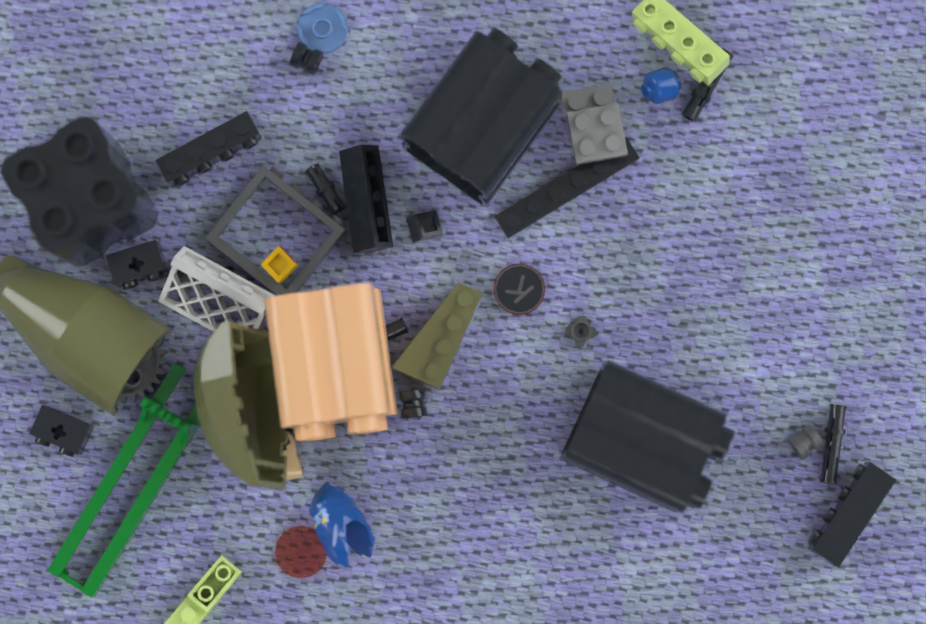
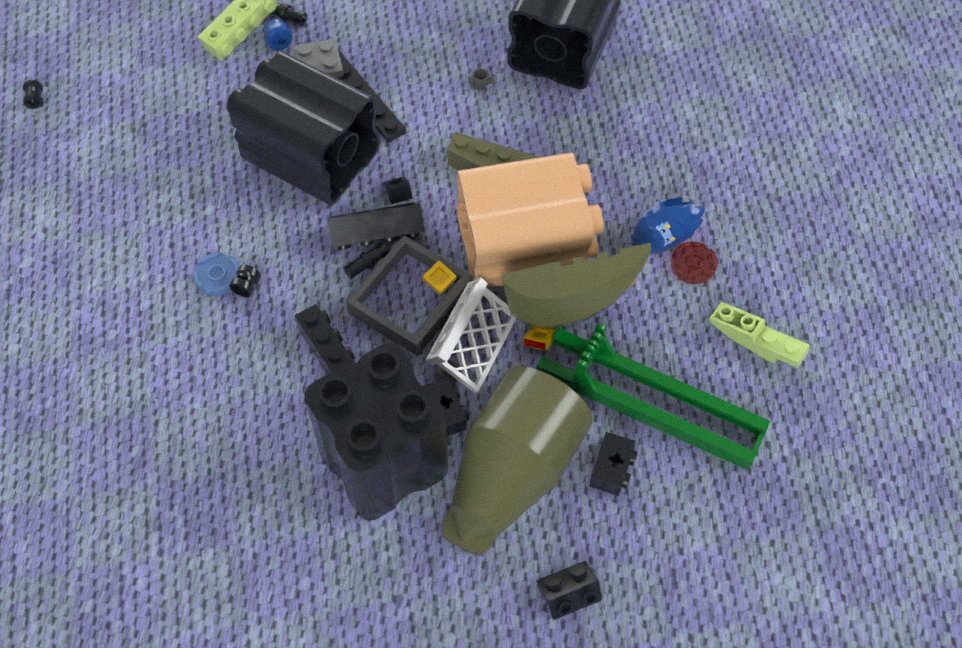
camera: 95 degrees left, 25 degrees down
black tile [494,263,545,315] -> none

